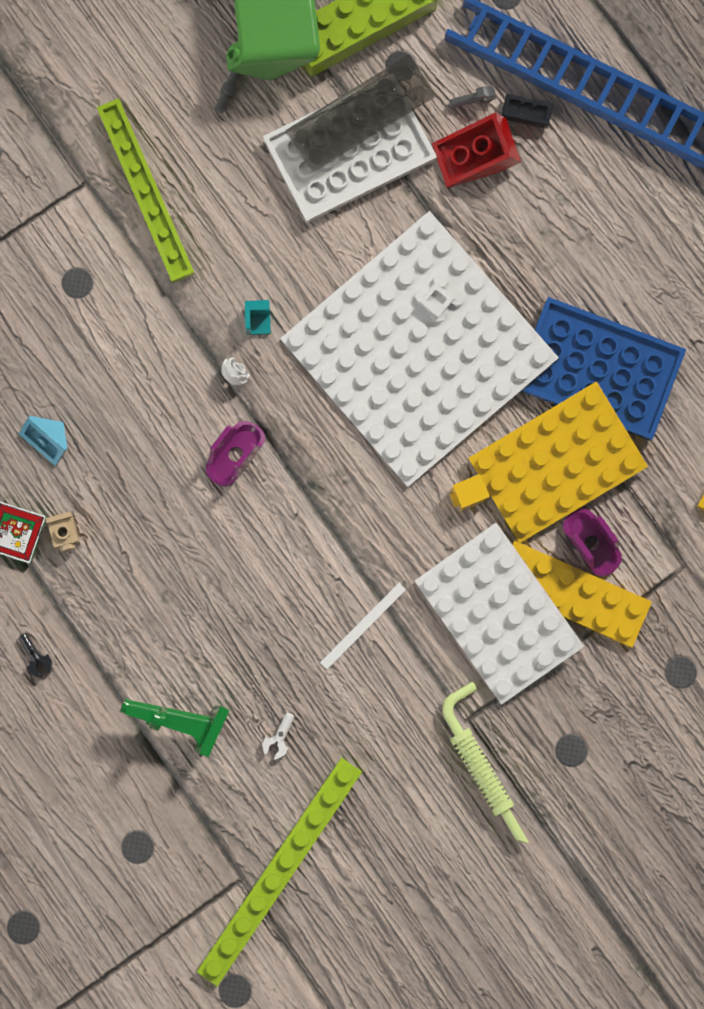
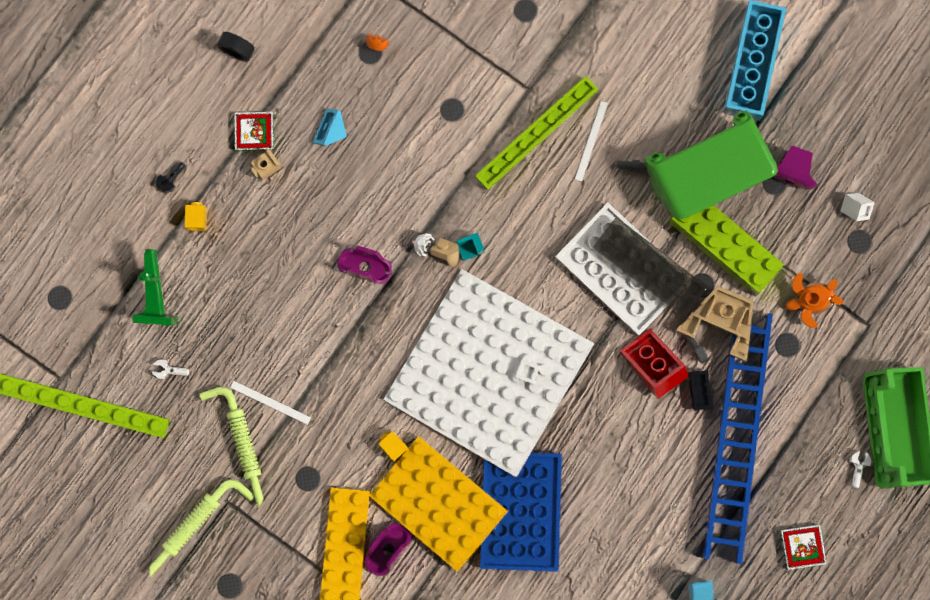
camera: 75 degrees right, 0 degrees up
white plate [415,523,584,705] -> none
none -> yellow brick [185,202,207,231]
none -> yellowish green piece [200,387,264,508]
none -> tan plate [430,238,459,267]
none -> white sticker [575,101,608,181]
none -> tan wing [677,286,754,362]

